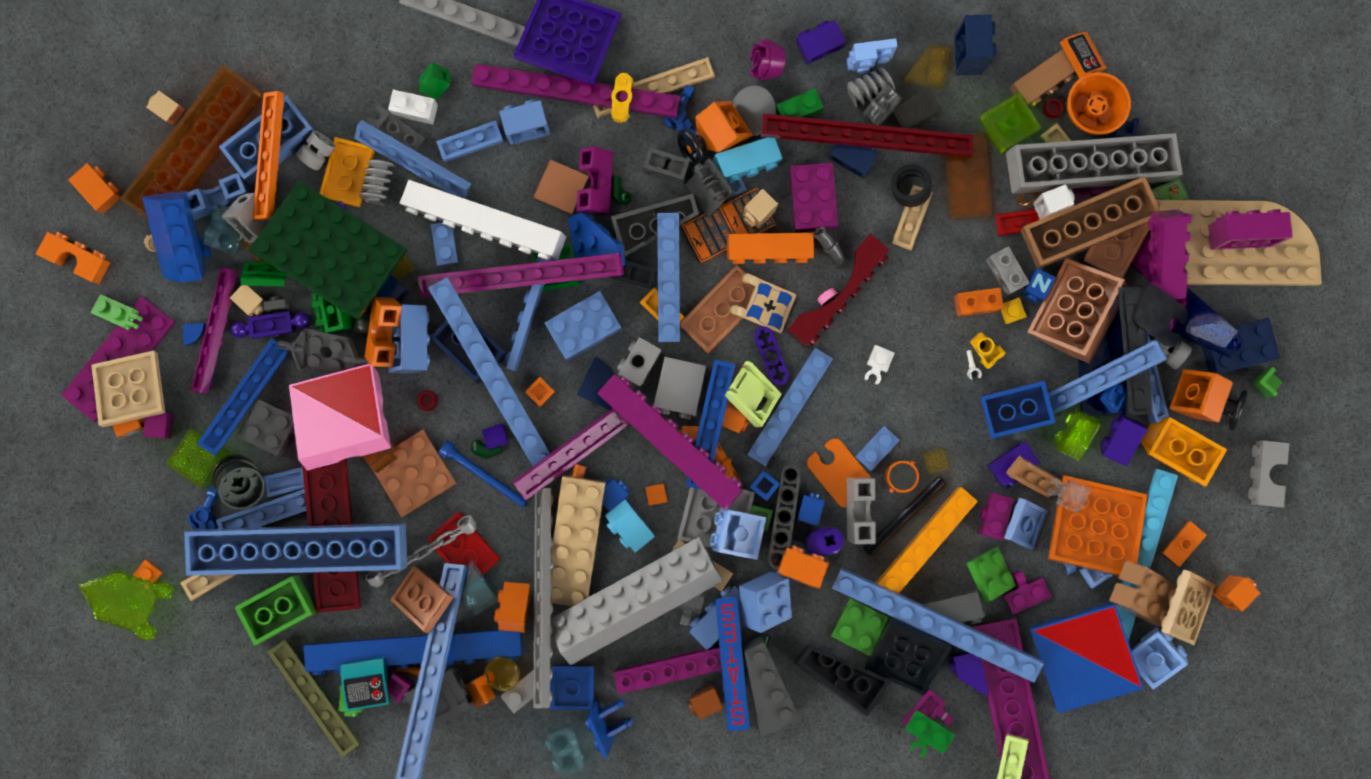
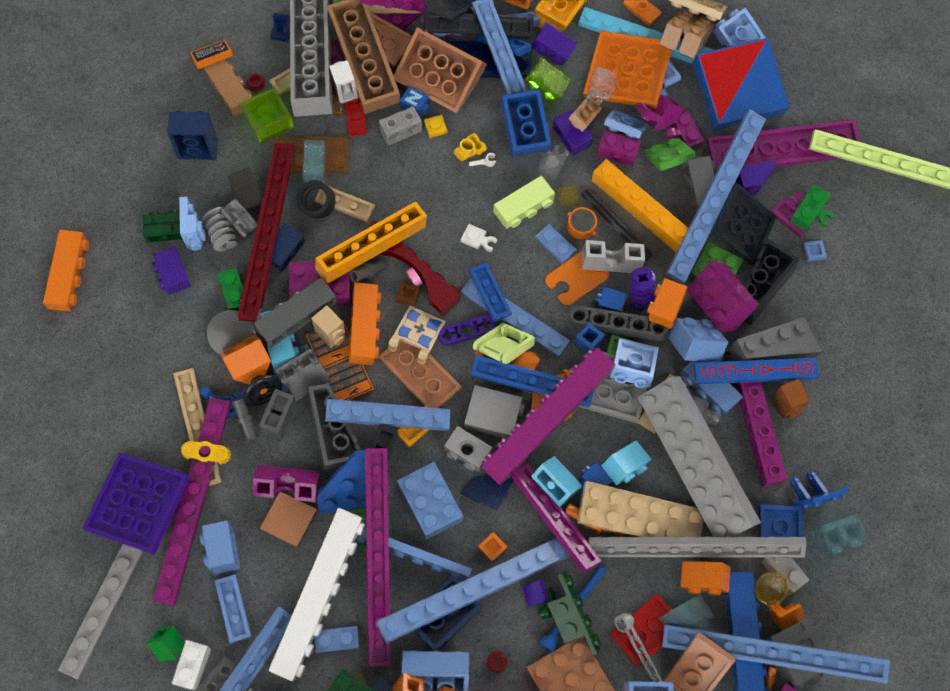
camera: 95 degrees left, 15 degrees down
dark green arm [611,176,632,205] -> none
orange piece [645,484,668,506] -> none
magenta cone [749,38,786,81] -> none
clear yellow wing [904,44,950,89] -> none
orange brick [954,288,1004,317] -> none
orange piece [1067,72,1131,135] -> none
none -> dark green brick [142,210,182,243]
none -> dark grey pin [232,398,258,441]
none -> dark grey brick [254,278,337,349]
none -> clear light blue brick [303,140,326,183]
none -> light orange brick [315,201,427,284]
none -> reddish brown plate [396,283,421,307]
none -> blue tile [469,262,512,322]
none -> yellowish green brick [493,175,555,229]
none -> medium azure brick [531,456,583,507]
none -> clear brick [538,145,569,183]
none -> dark green bracket [547,570,601,656]
none -> magenta brick [636,95,684,130]
none -> magenta brick [687,260,759,333]
none -> medium blue tile [802,240,827,262]

